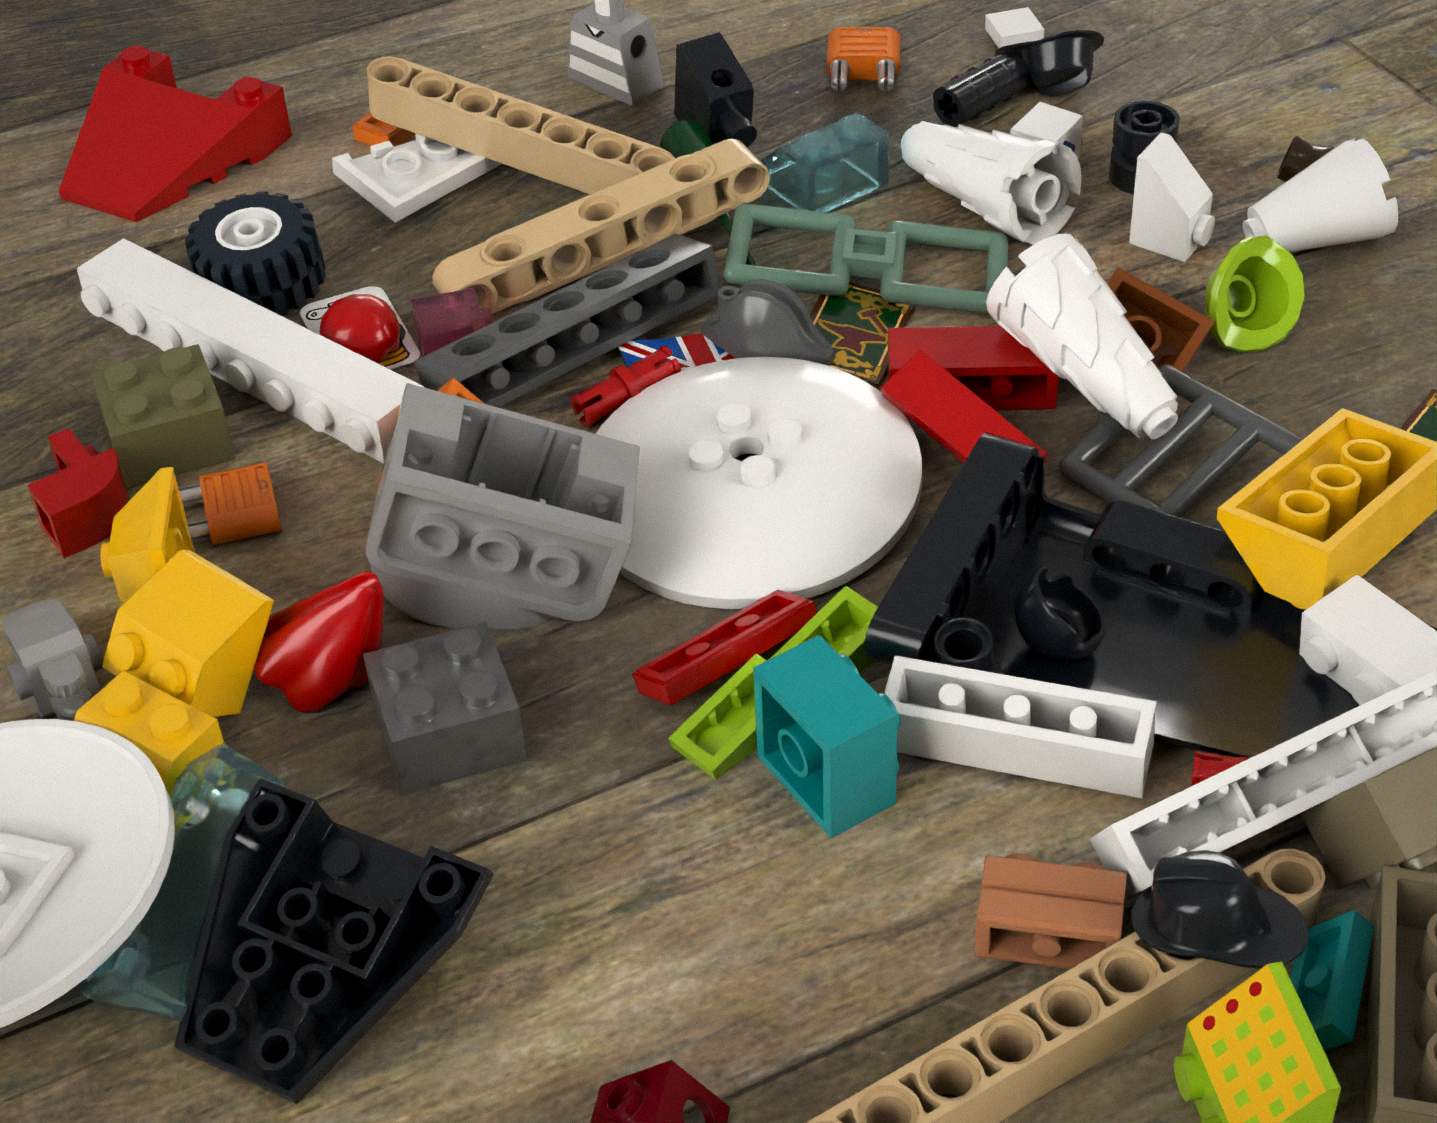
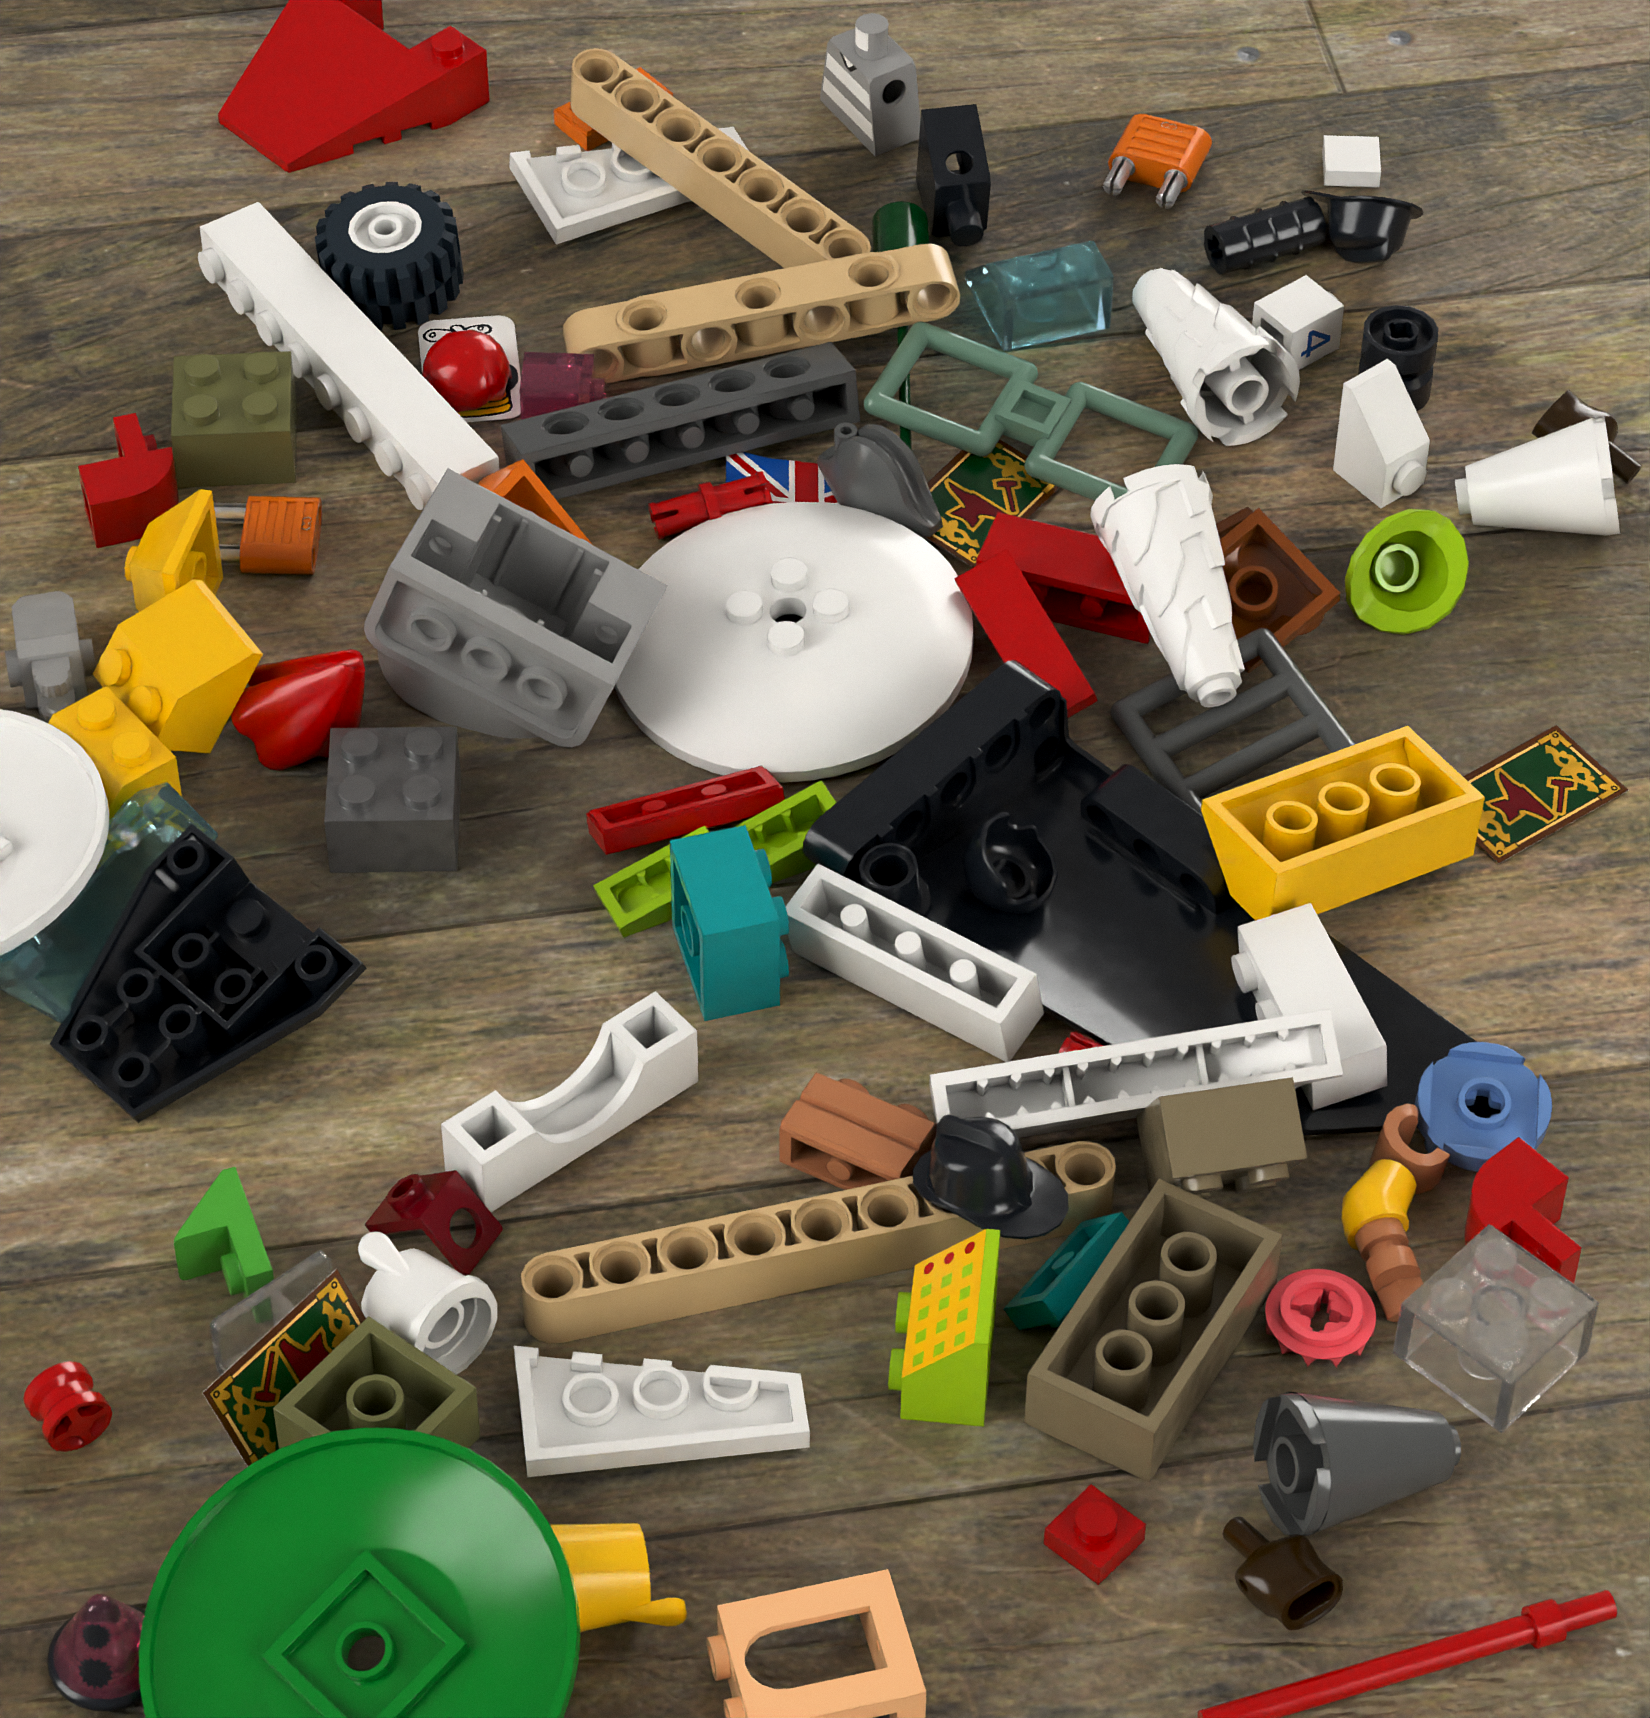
camera: 15 degrees right, 5 degrees up
none -> white arch [441,991,698,1212]

